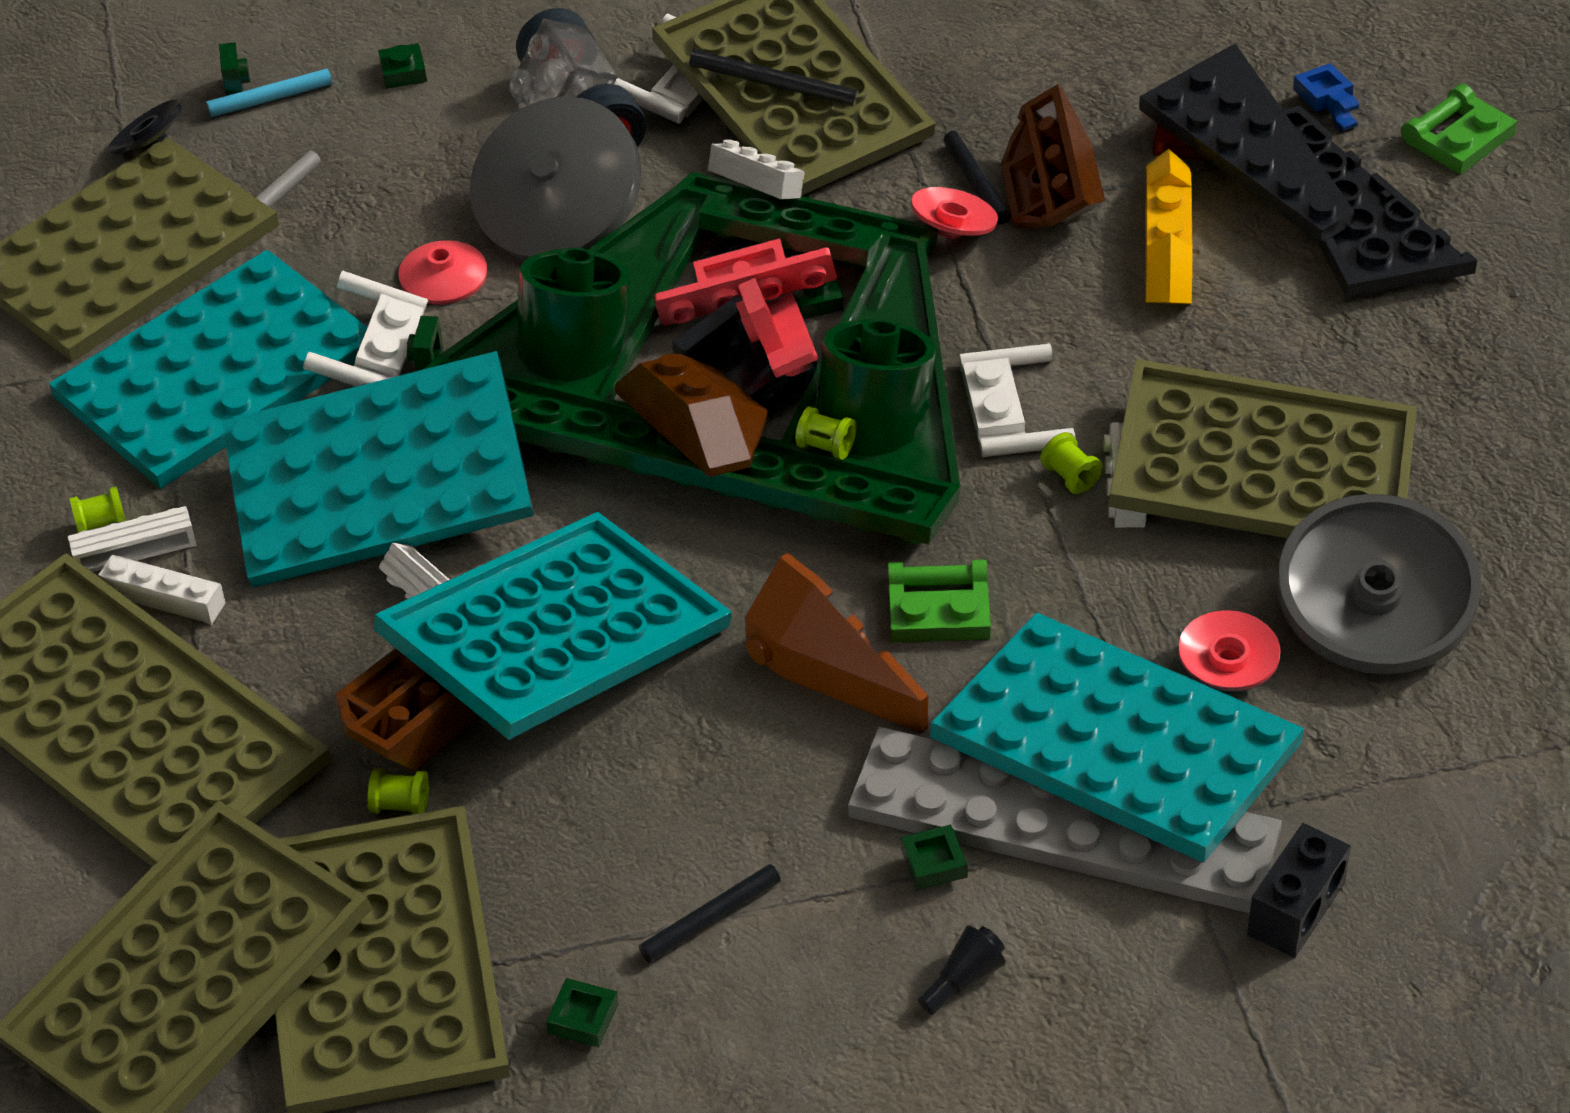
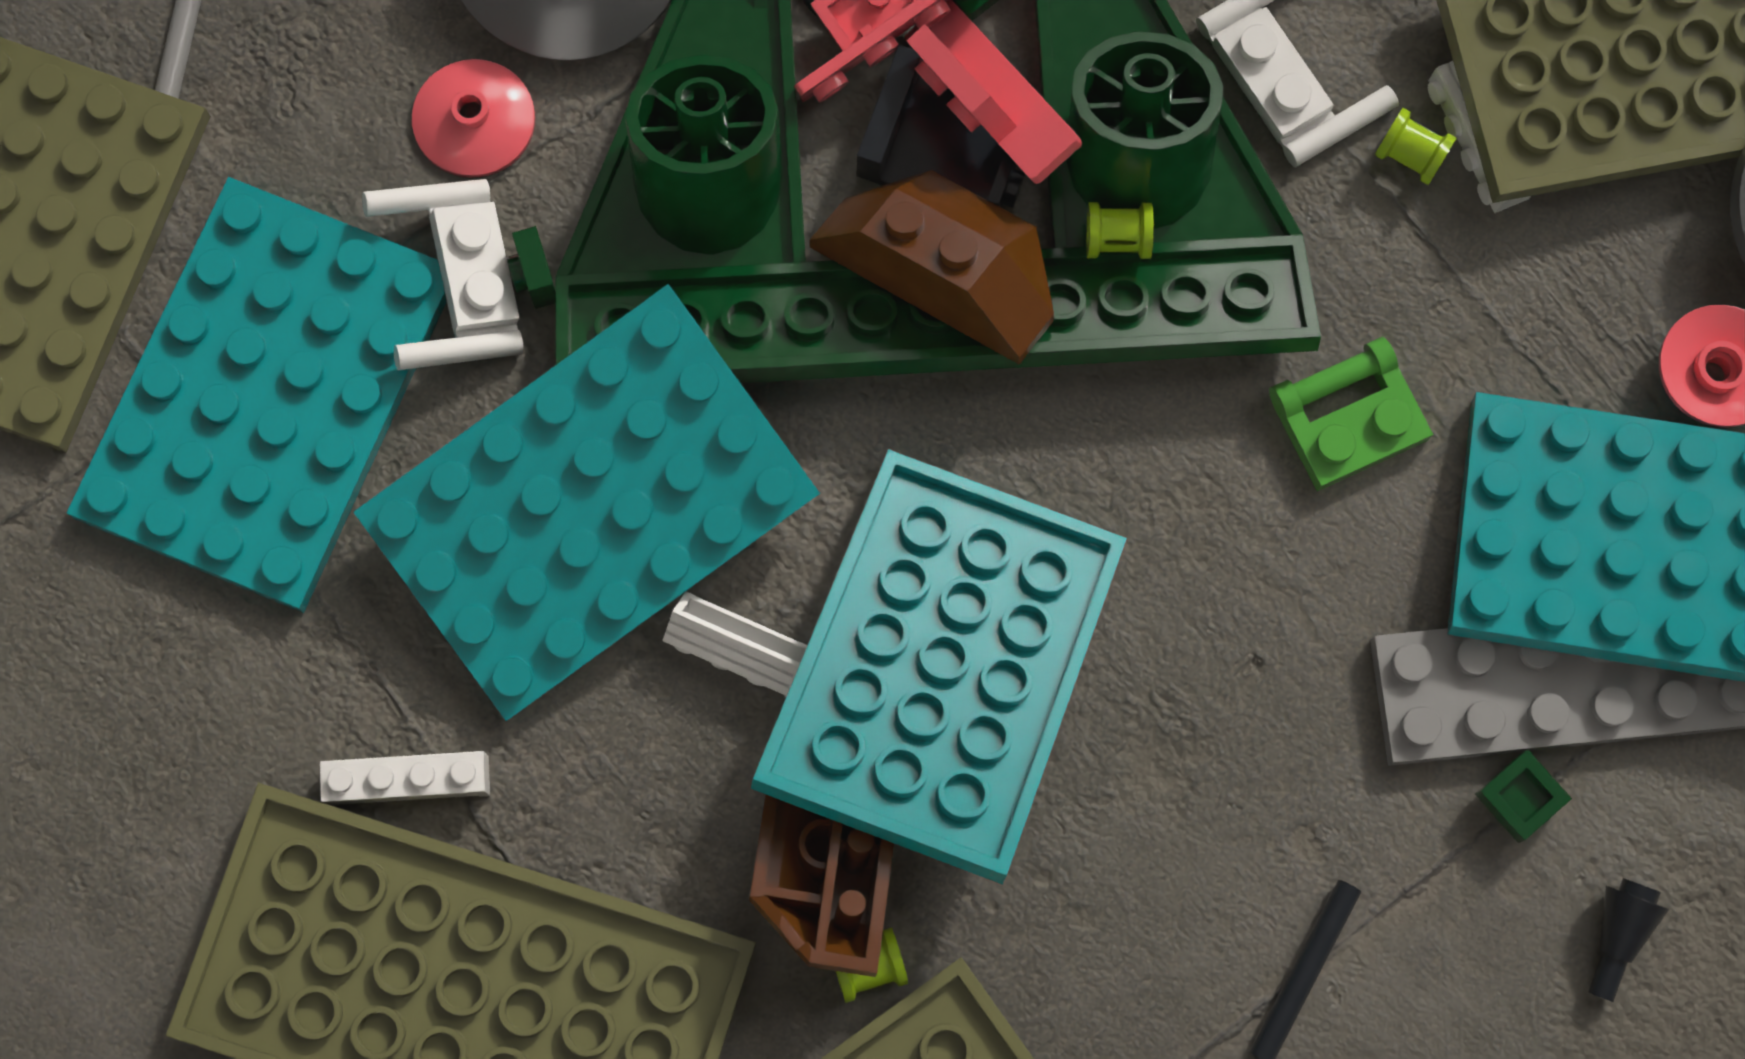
camera: 30 degrees left, 30 degrees up
white piece [68,506,197,572] -> none
lime bush [69,486,126,533] -> none
dark orange wedge [745,552,928,733] -> none

